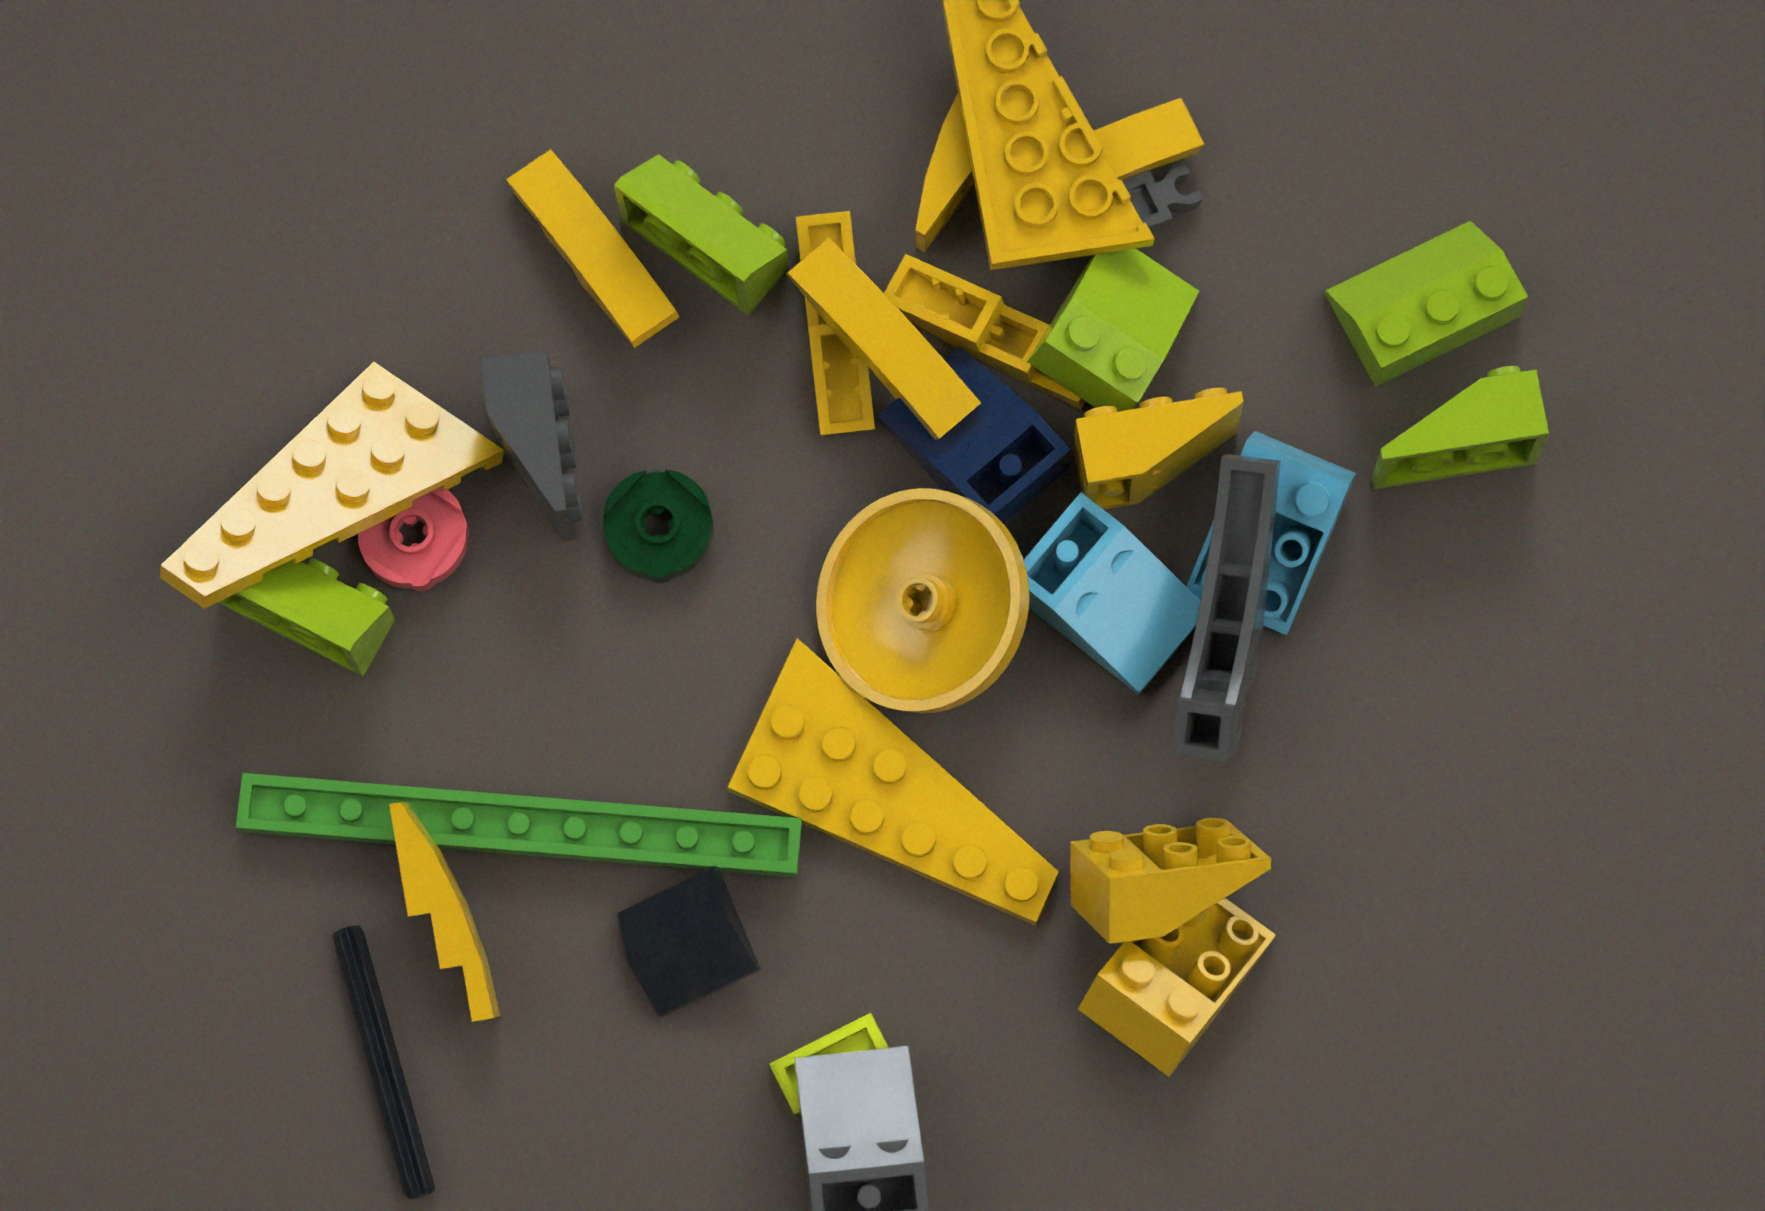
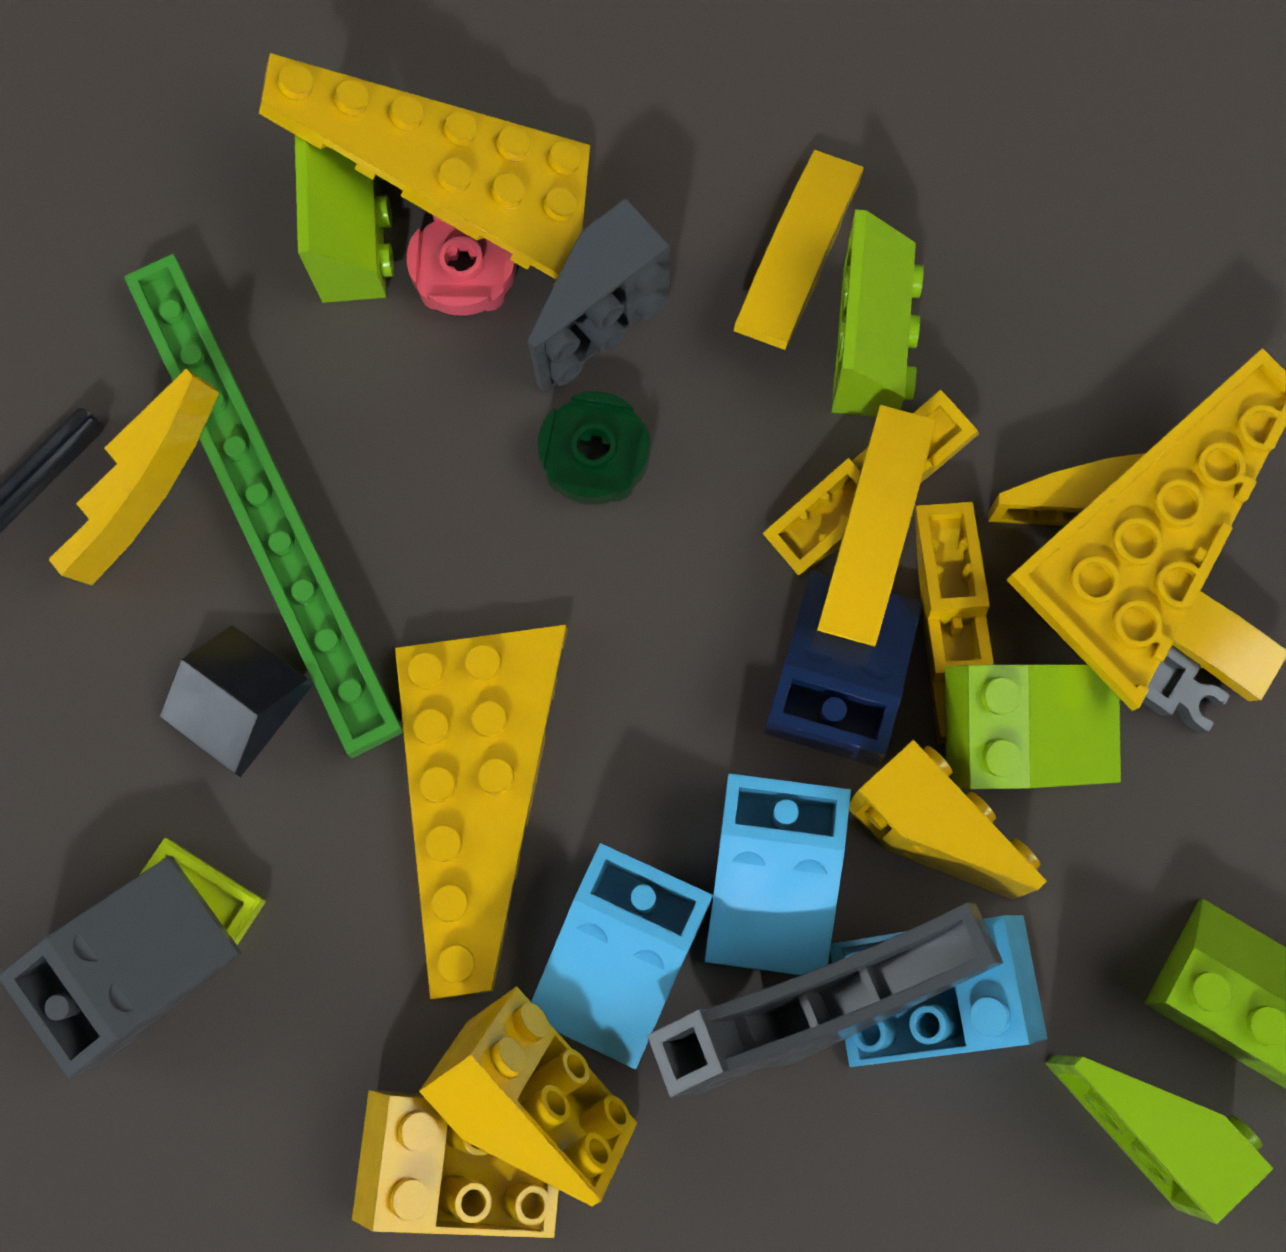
camera: 60 degrees right, 0 degrees up
yellow dish [816,488,1029,713] -> none
none -> medium azure slope [531,843,713,1070]

